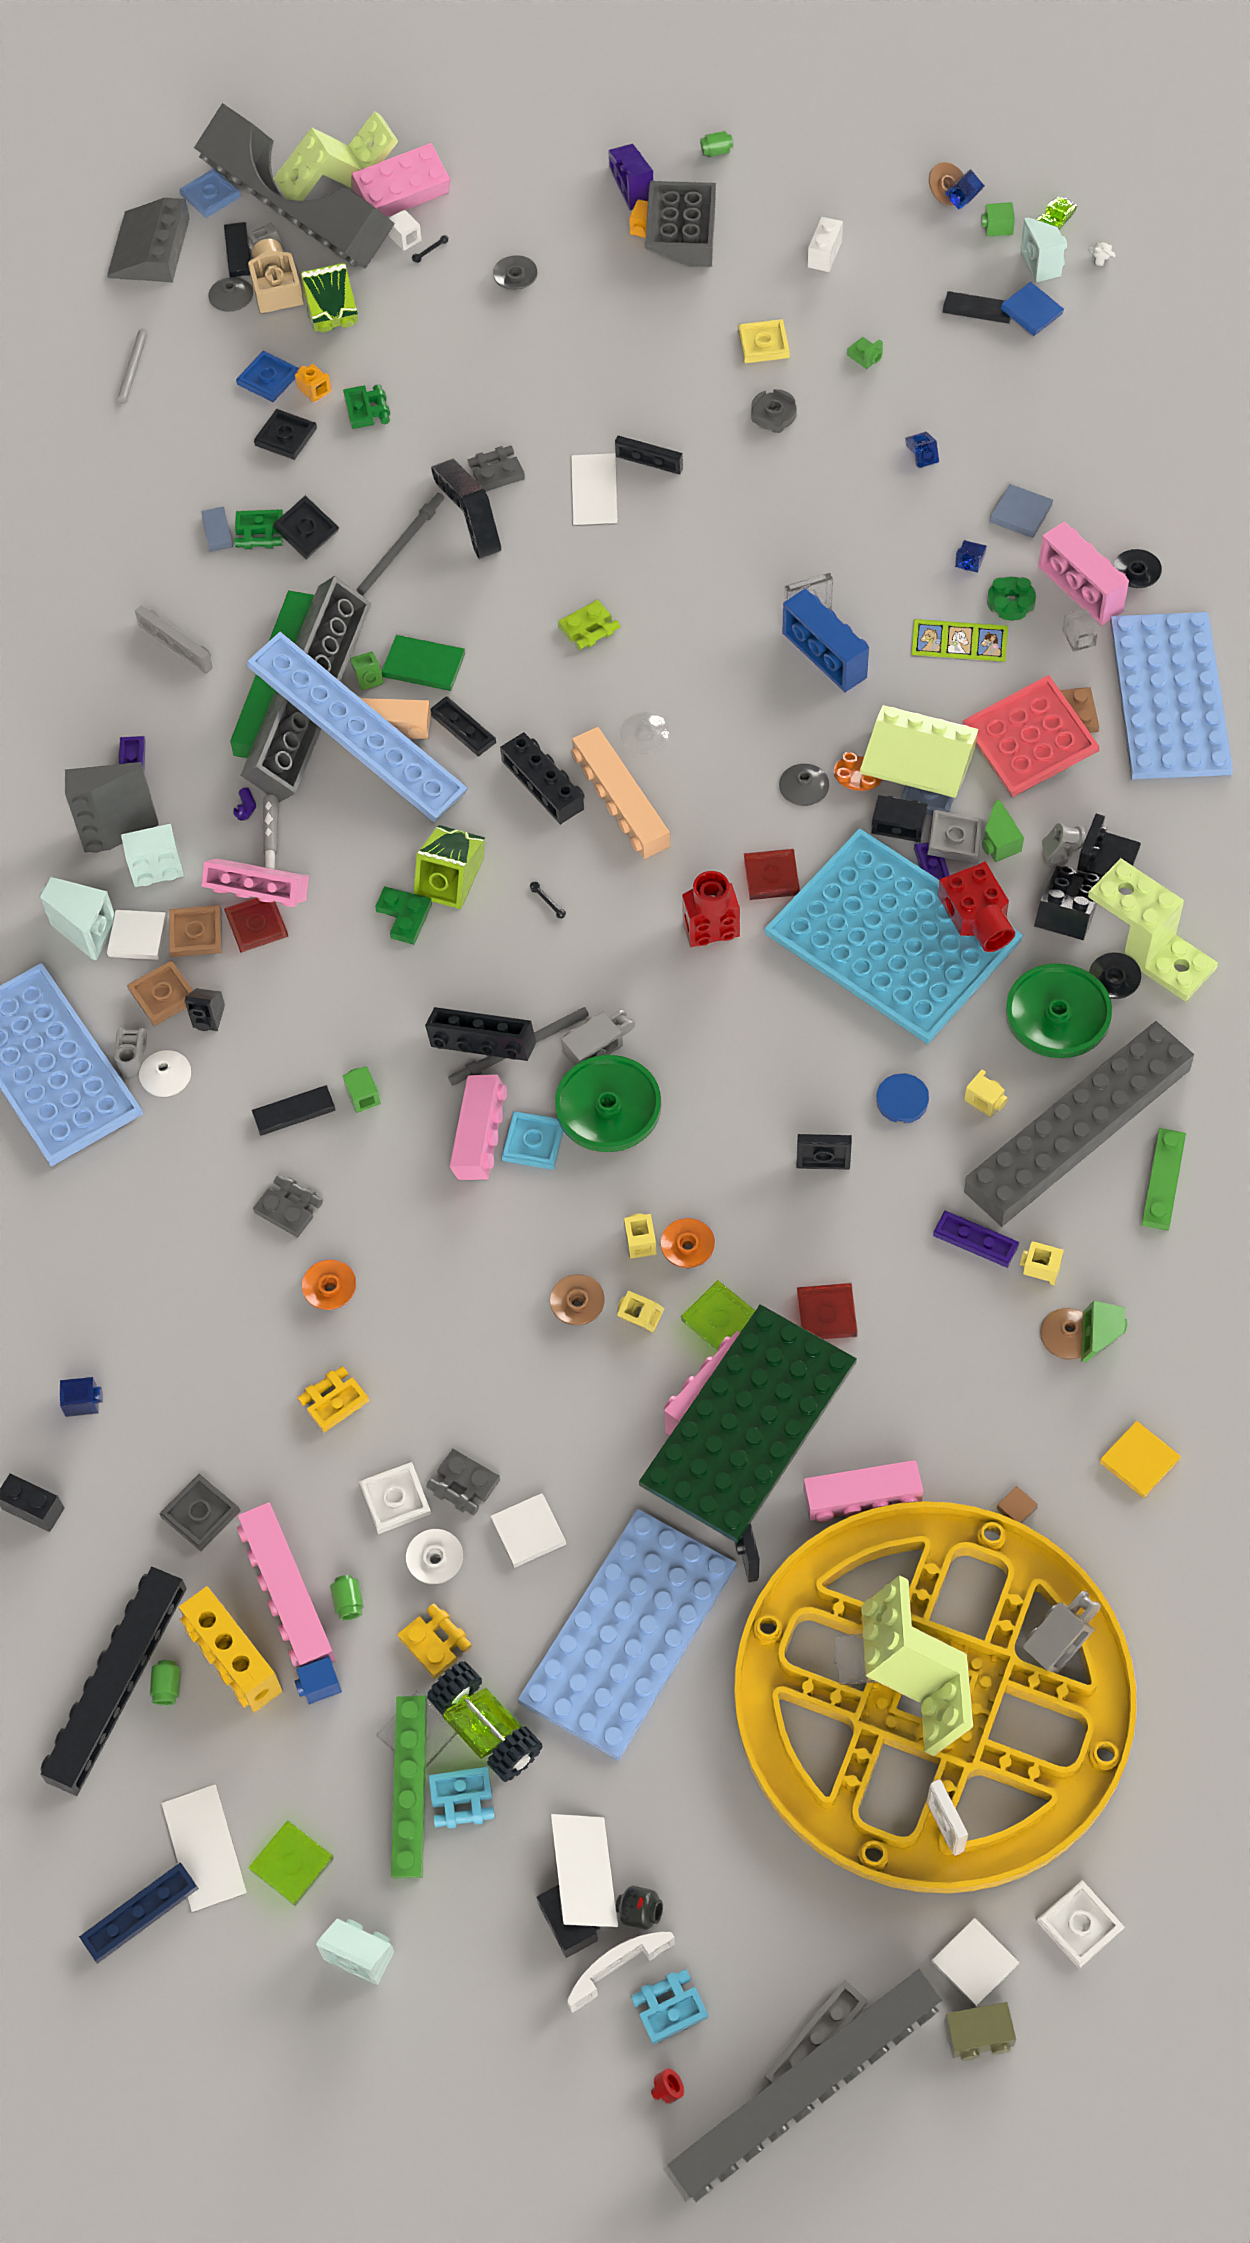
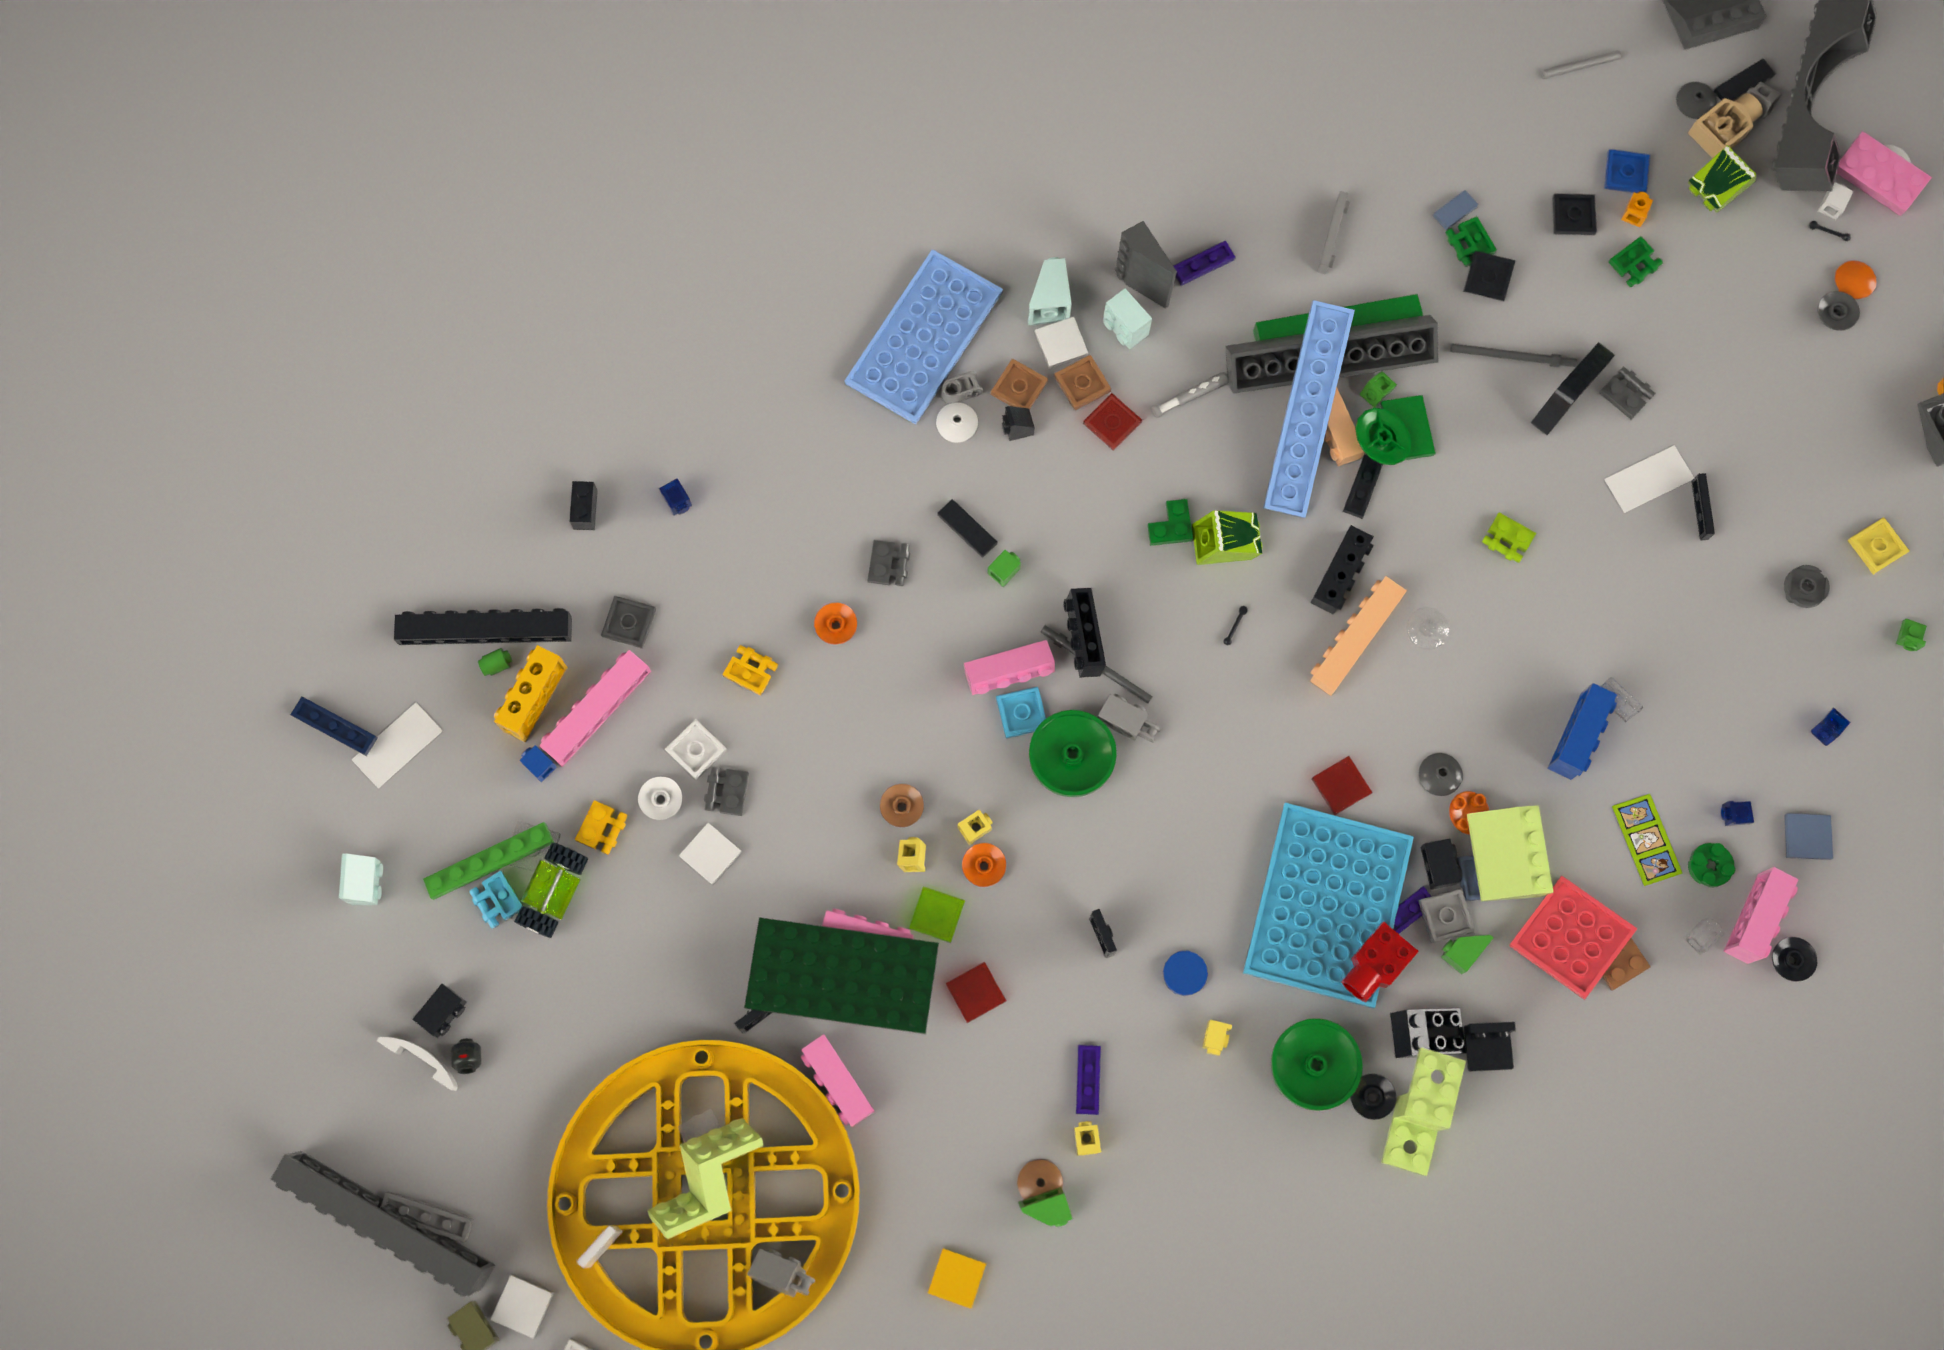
camera: 60 degrees right, 15 degrees up
medium blue tile [179,168,241,218] -> none
bright pink brick [201,858,309,907] -> none
dark purple arm [233,787,256,821] -> none
clear neon green tile [248,1820,334,1906] -> none
yellowish green bracket [273,111,398,201] -> none
bright green brick [330,1575,364,1620] -> none
light blue plate [518,1509,737,1761] -> none
white sticker [551,1814,618,1927] -> none
medium azure plate [630,1969,709,2045] -> none
red tile [651,2068,684,2104] -> none
red brick [682,871,740,947] -> none
dark grey brick [964,1021,1194,1227] -> none
medium nougat tile [997,1486,1038,1523] -> none
light grey piece [1042,823,1085,868] -> none
light blue plate [1110,612,1233,779] -> none
bright green plate [1142,1128,1186,1231] -> none
none -> green piece [1355,408,1412,465]
none -> orange dish [1835,261,1876,299]

